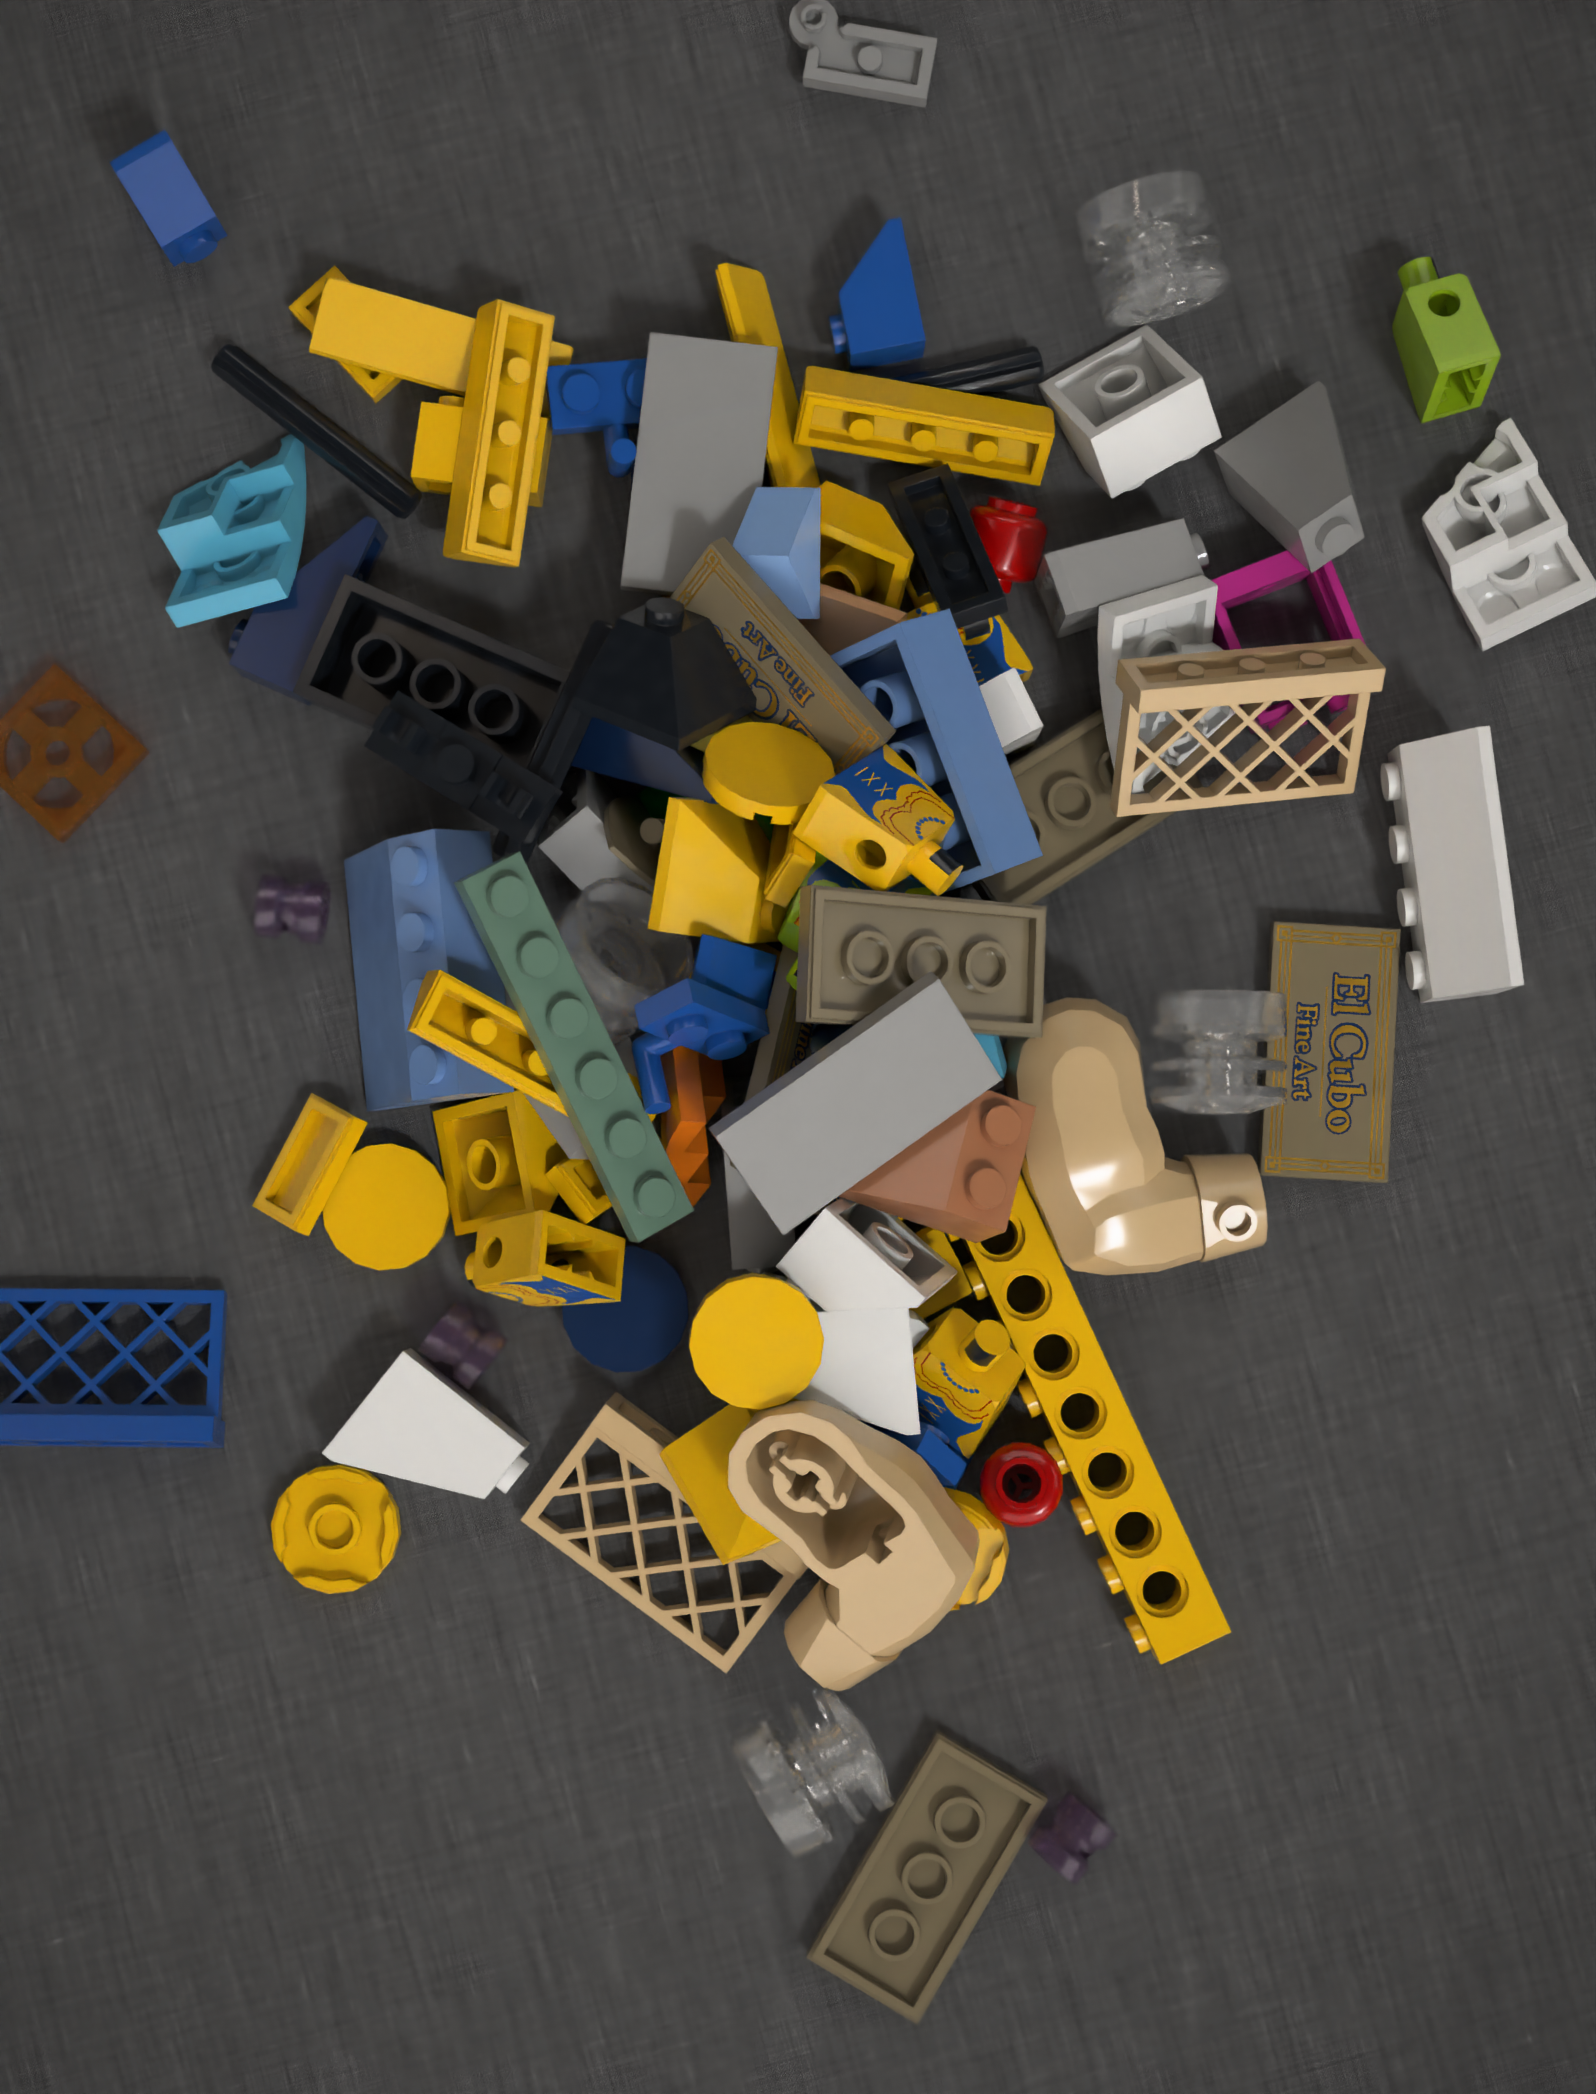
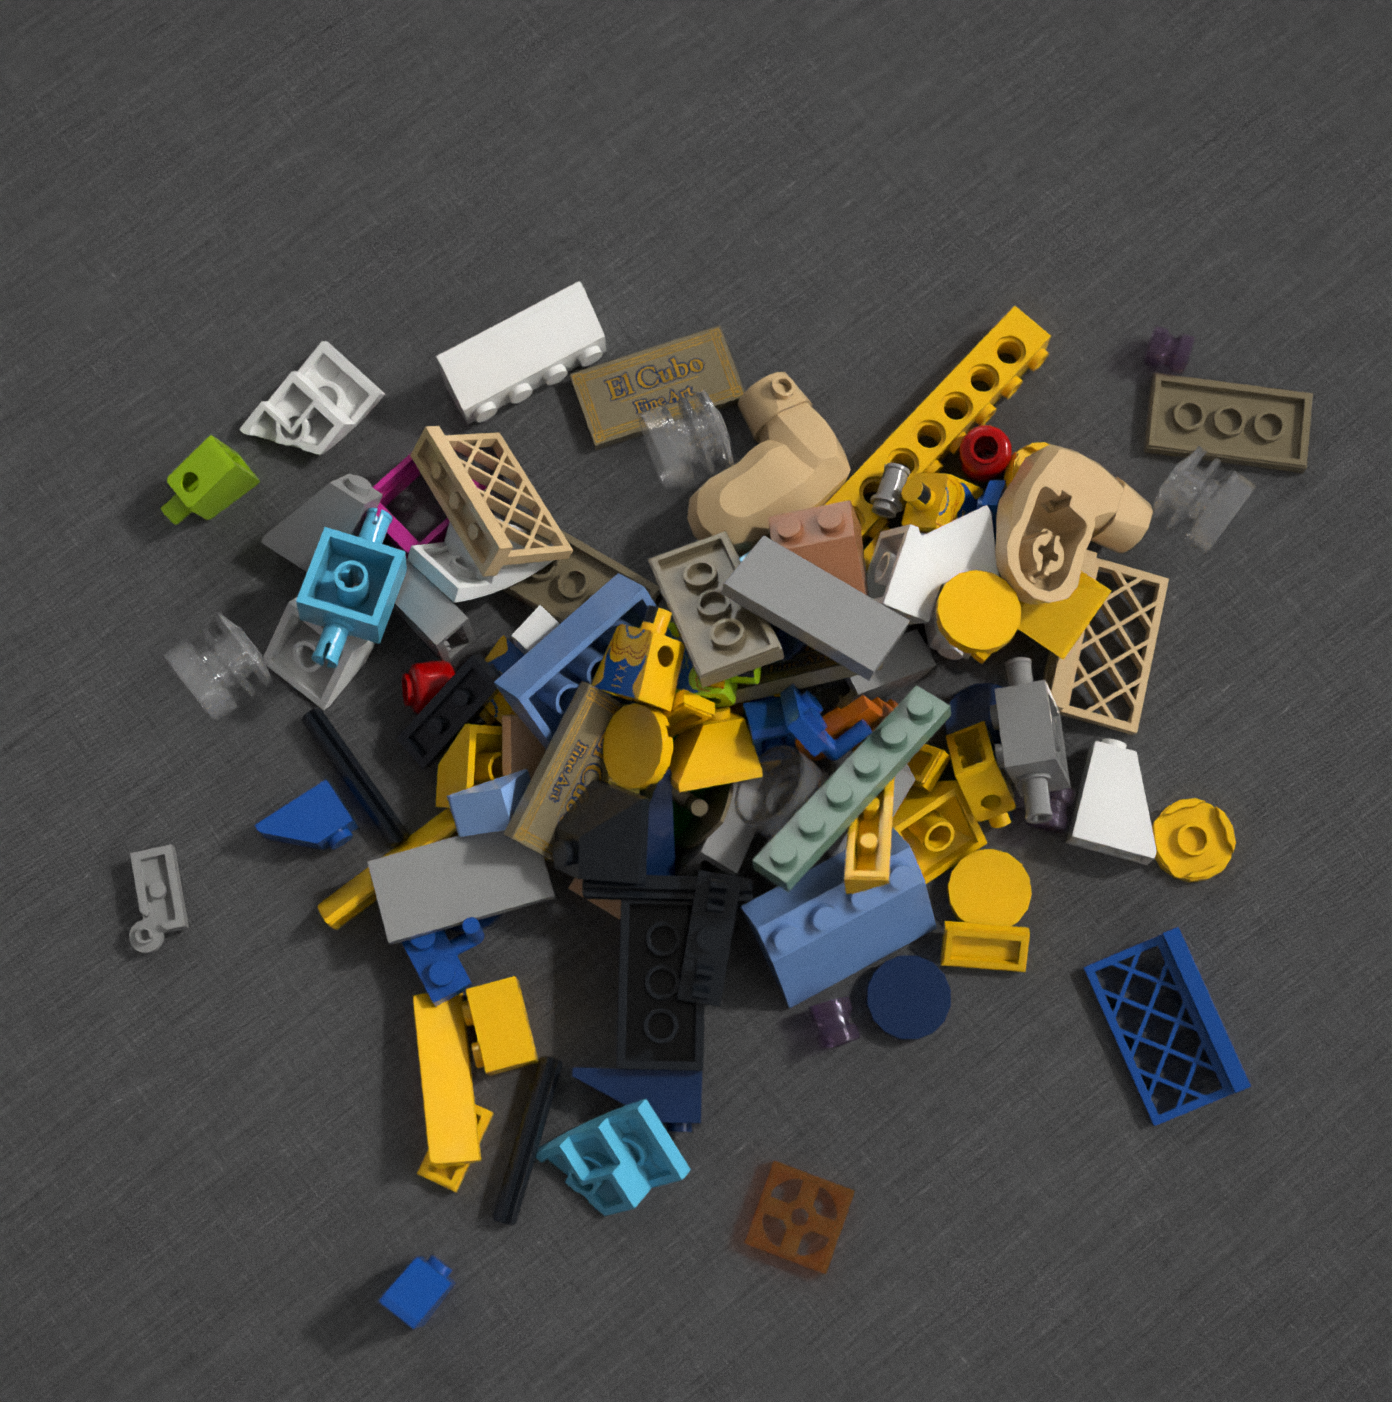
camera: 110 degrees left, 10 degrees down
yellow slope [443,299,555,568] -> none
yellow slope [793,366,1055,486] -> none
none -> medium azure brick [296,508,407,668]
none -> dark blue tile [866,955,951,1040]
none -> light grey pin [870,463,910,518]
none -> light grey brick [990,657,1071,824]

